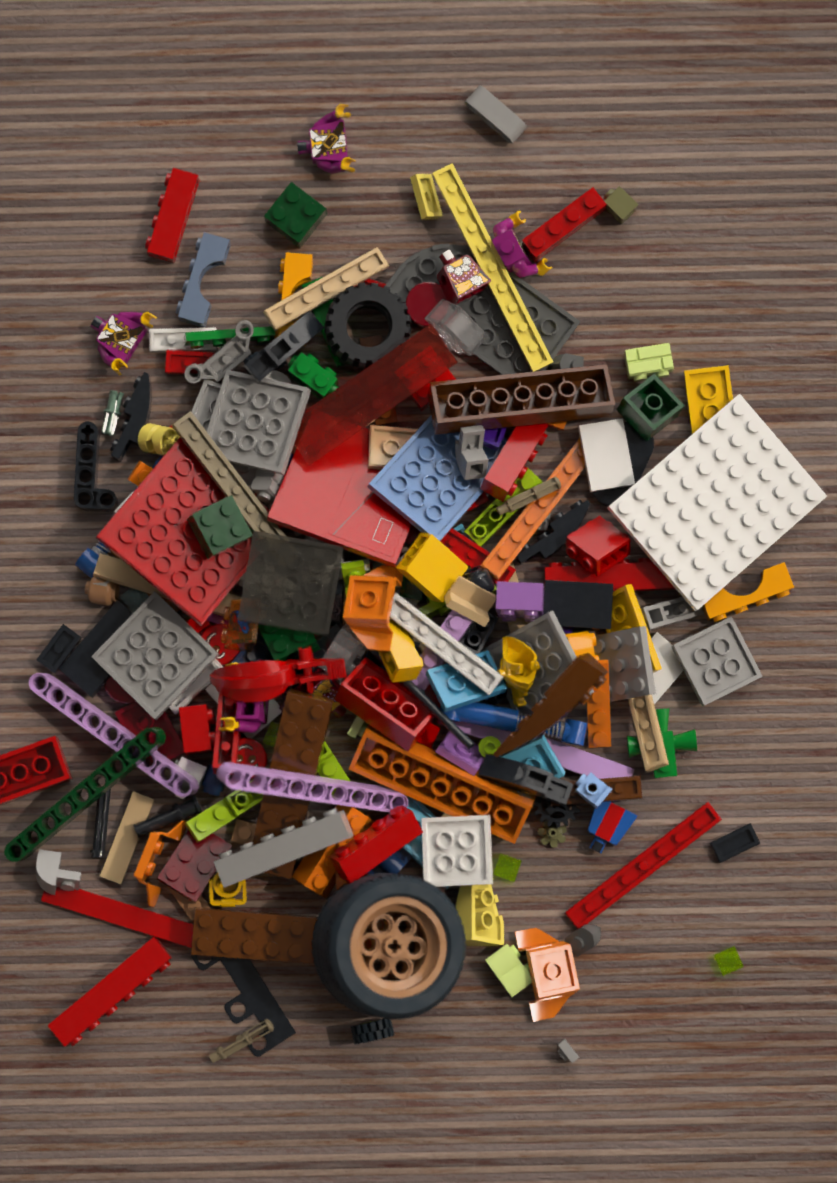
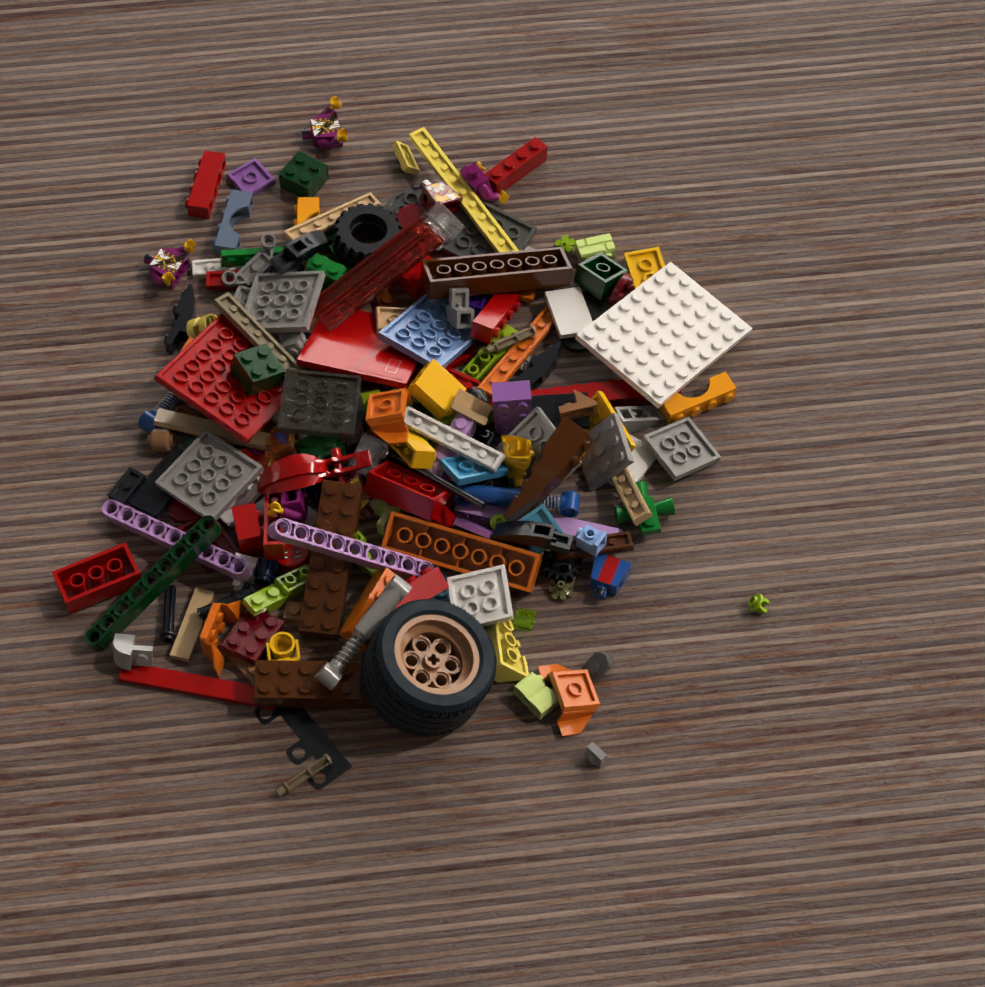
camera: 10 degrees left, 25 degrees down
red brick [47,937,173,1047] -> none
black beam [74,421,119,512] -> none
sand green axle [101,390,124,436] -> none
light grey brick [214,808,354,887] -> none
black wheel [351,1019,395,1045] -> none
light grey beam [465,85,527,144] -> none
red tile [564,802,722,930] -> none
red brick [566,515,631,576] -> none
orange plate [587,660,611,748] -> none
olive brick [603,186,638,225] -> none
black tile [710,823,761,863] -> none
clear neon green tile [713,946,744,976] -> none
none -> medium lavender tile [227,158,276,196]
none -> light grey piece [315,574,412,691]
none -> lime plant [555,235,575,253]
none -> medium nougat slope [558,390,598,421]
none -> dark red tile [608,273,634,307]
none -> lime plate [748,593,769,614]

